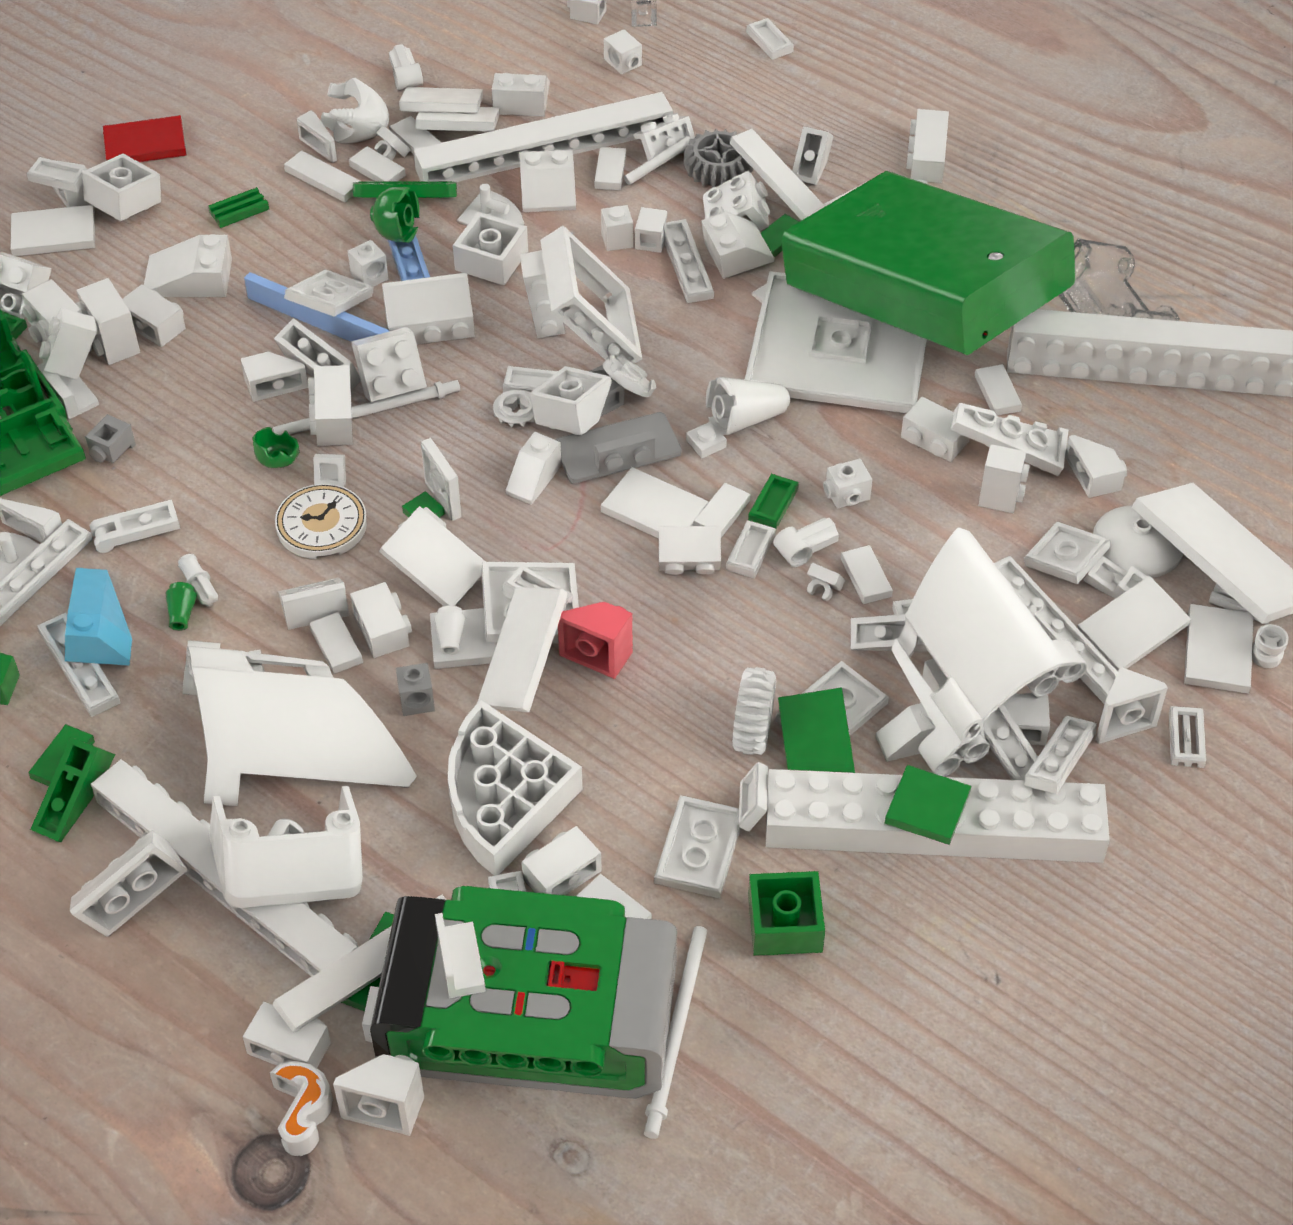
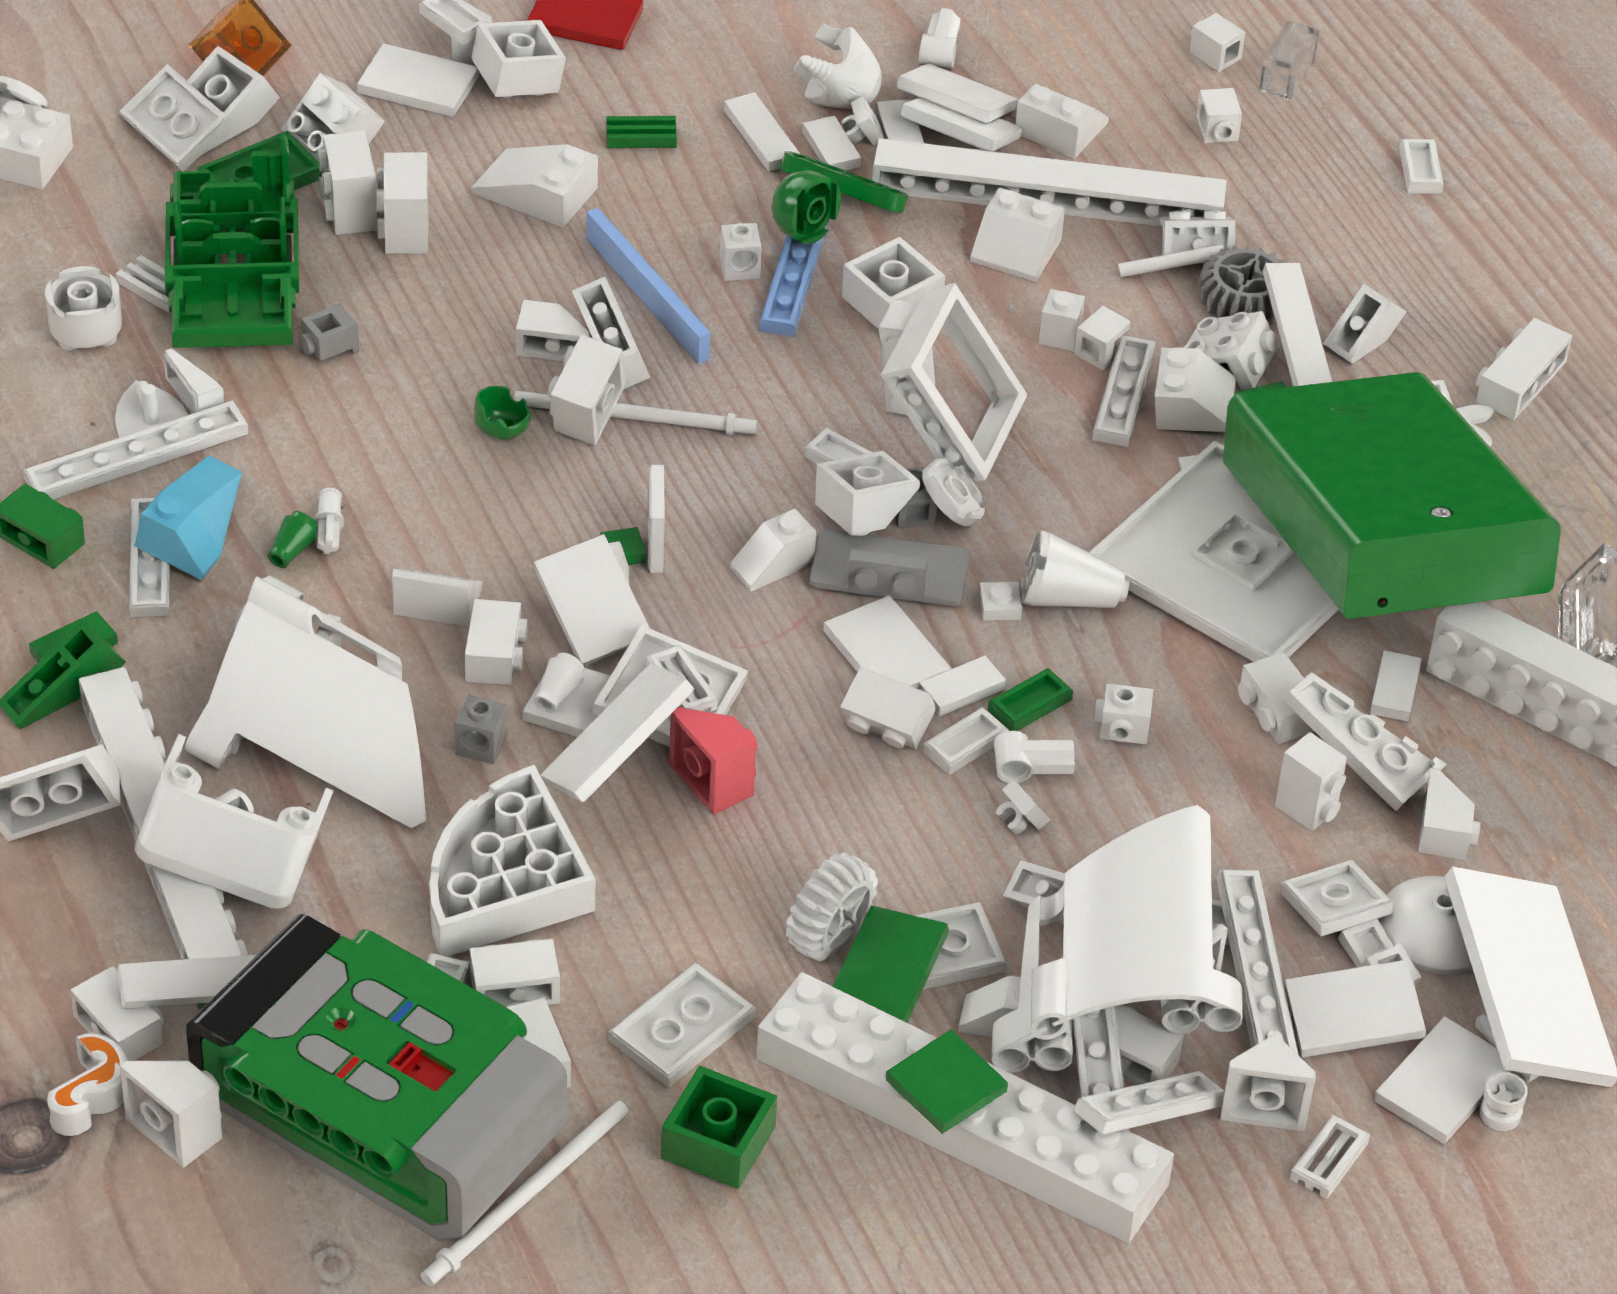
camera: 25 degrees right, 5 degrees down
white panel [37,363,99,419] -> none
white brick [39,308,97,380] -> none
white plate [90,499,180,553] -> none
white brick [122,284,186,347] -> none
tile [275,484,367,559] -> none
white tile [284,269,374,317] -> none
white slope [297,110,337,163] -> none
white tile [309,612,363,674] -> none
white tile [313,454,346,487] -> none
white brick [351,327,427,402] -> none
white slope [382,273,475,345] -> none
white panel [435,913,486,999] -> none
white shield [457,184,524,226] -> none
white gear [493,390,535,428] -> none
white tile [594,147,626,190] -> none
white tile [739,762,768,832] -> none
white tile [841,545,893,604] -> none

